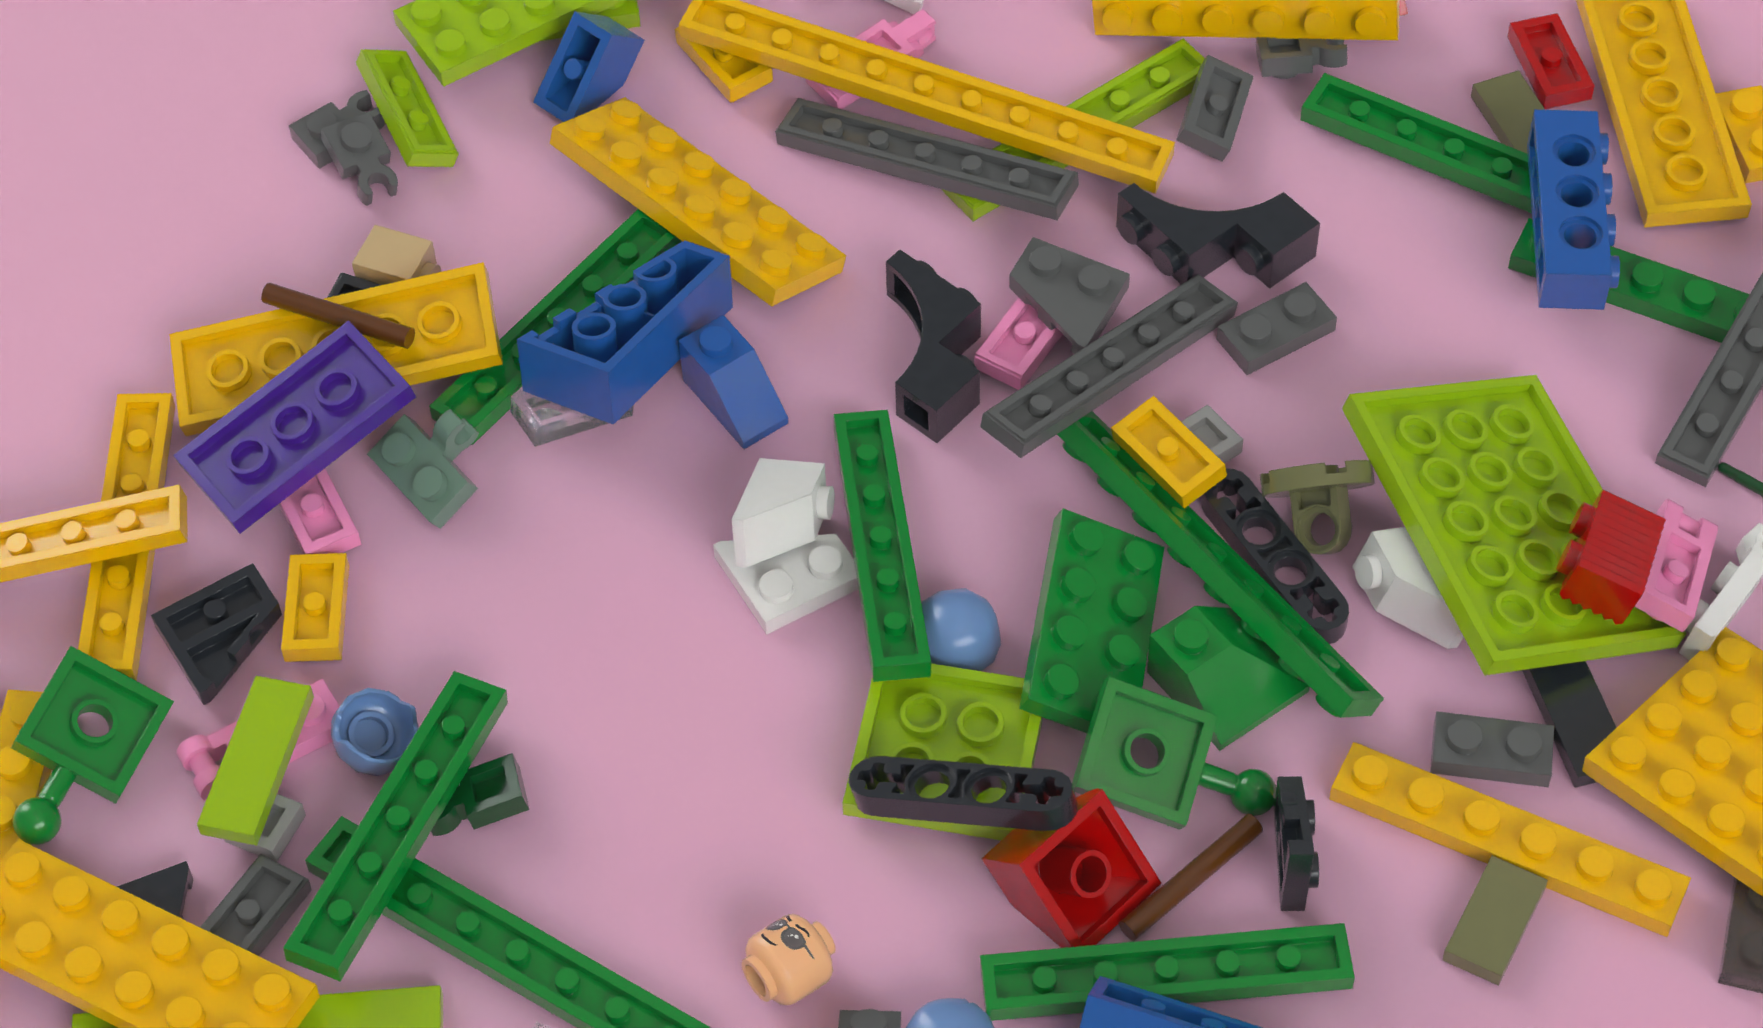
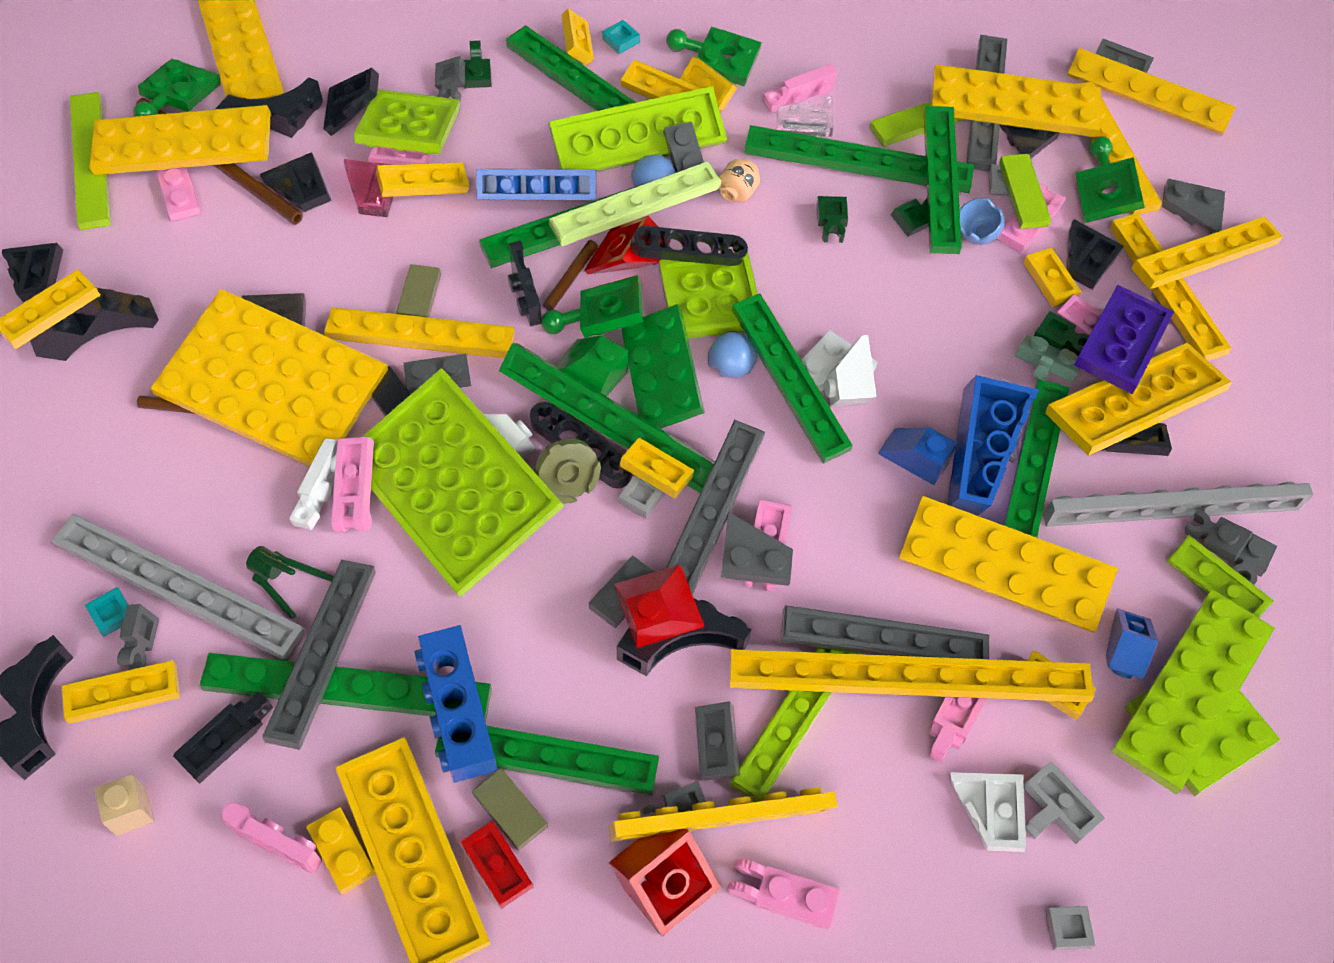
camera: 155 degrees right, 5 degrees up
reddish brown bar [261,282,415,349] -> none
tan brick [352,225,441,285] -> none
black arch [886,249,981,443] -> none
red brick [1556,490,1666,625] -> none
none -> yellowish green tile [549,161,721,246]
none -> red slope [614,564,704,648]
none -> dark green plate [816,196,848,243]
none -> dark green plate [1034,311,1089,357]
none -> light grey plate [1043,481,1313,527]

